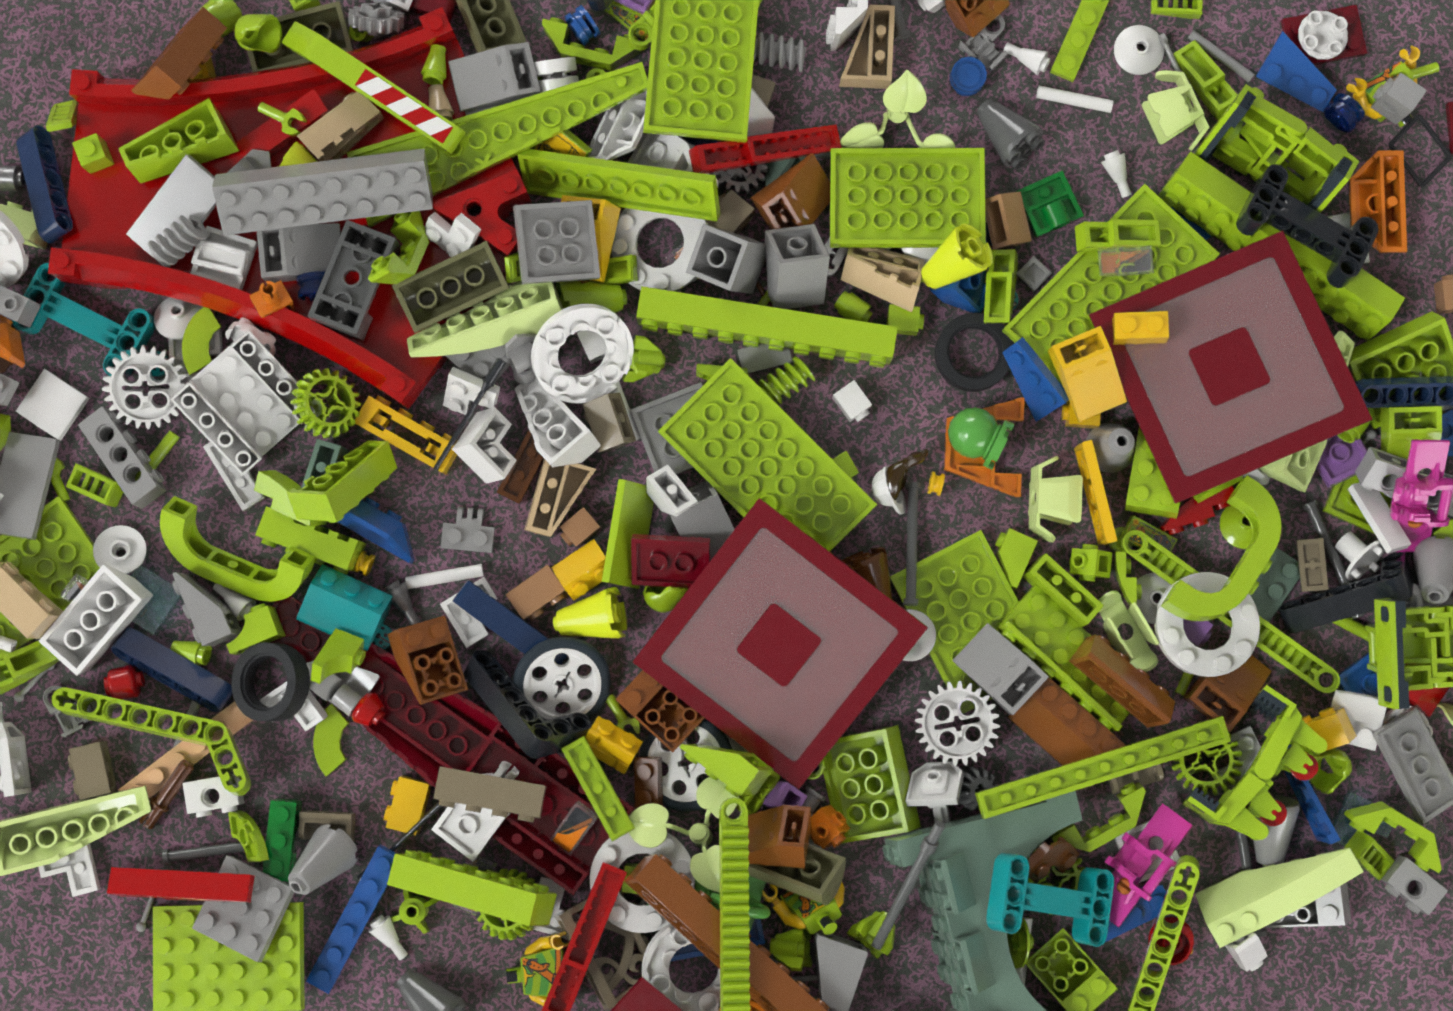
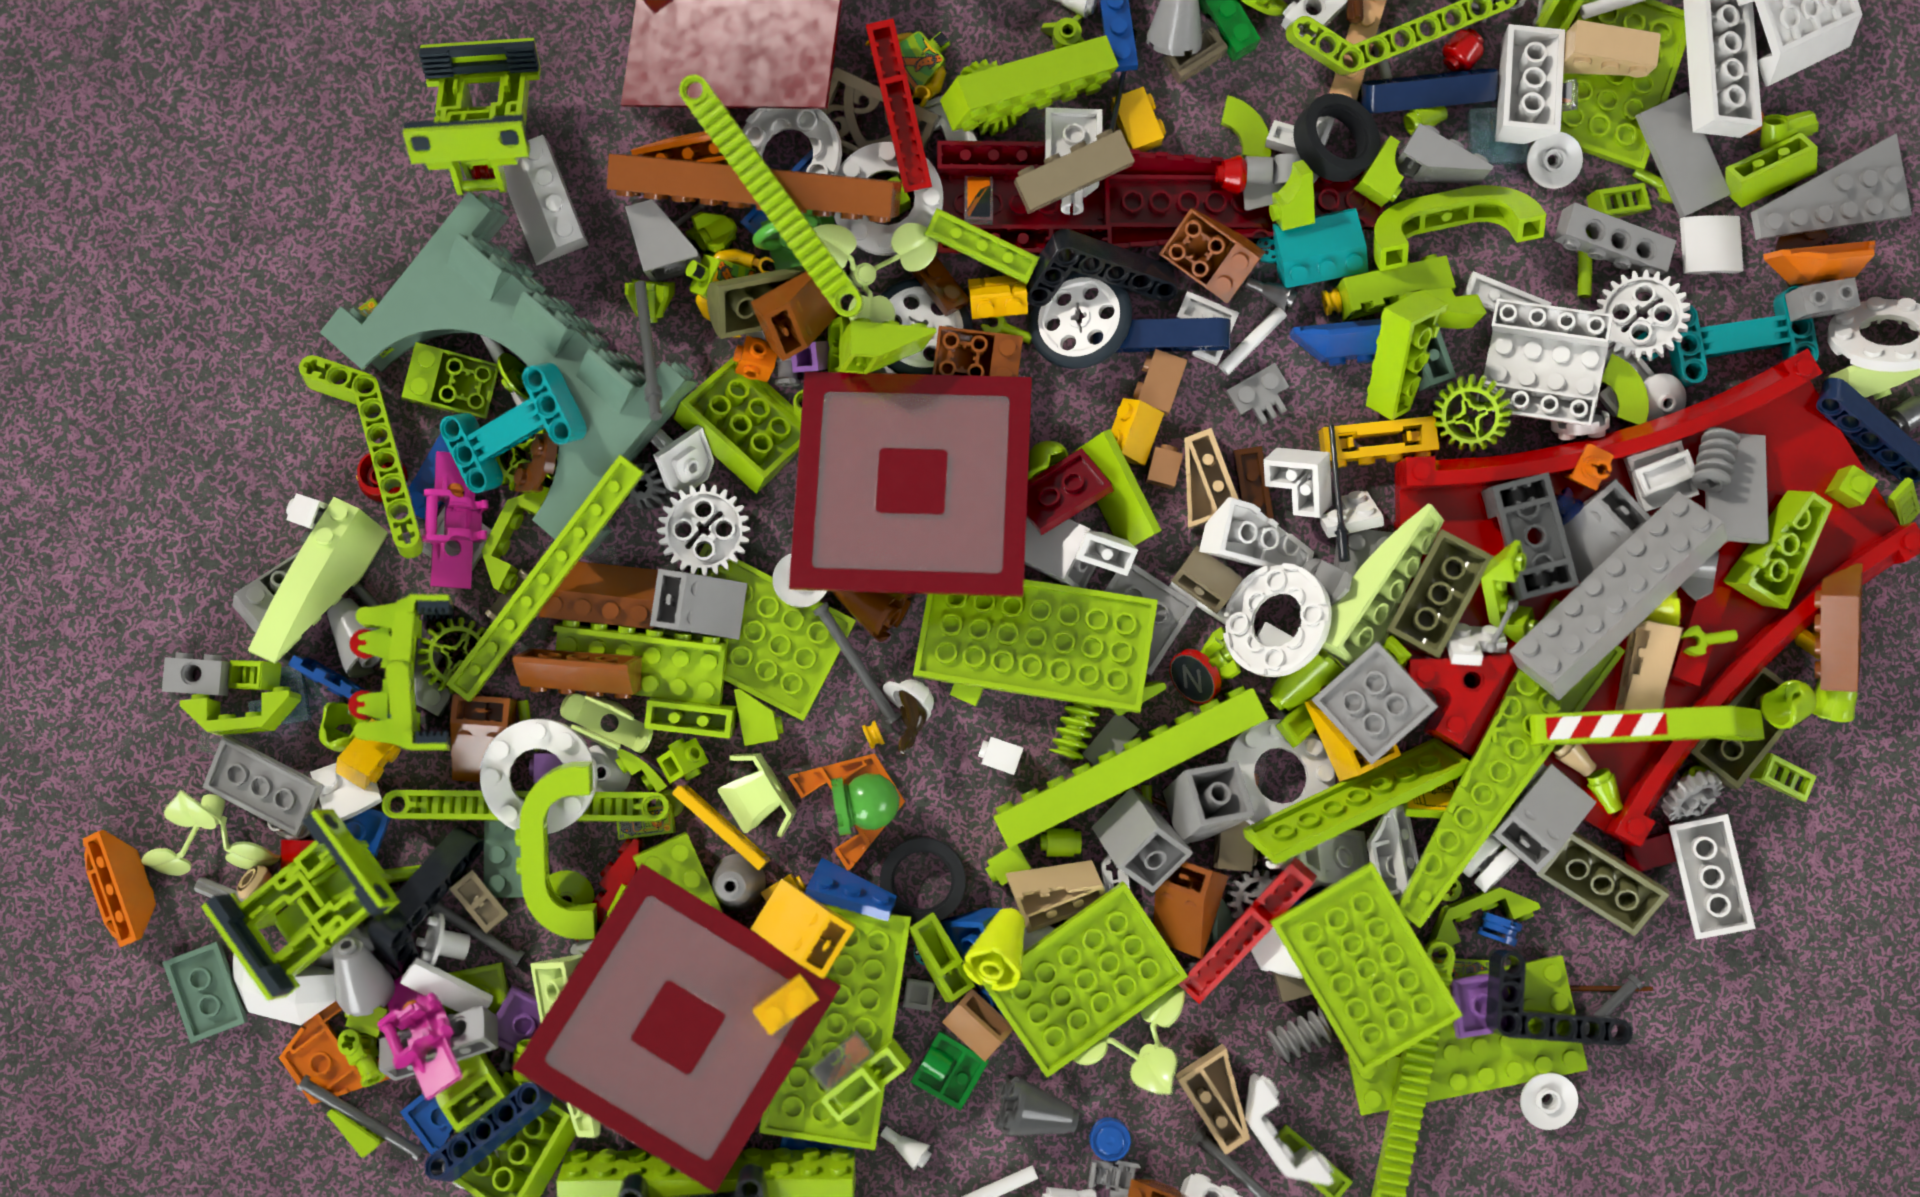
camera: 145 degrees right, 0 degrees up
white cone [213,583,256,621] -> none
neon yellow cone [553,587,627,639] -> none
none -> tile [1169,649,1221,704]
none -> light grey hinge [1485,599,1518,653]

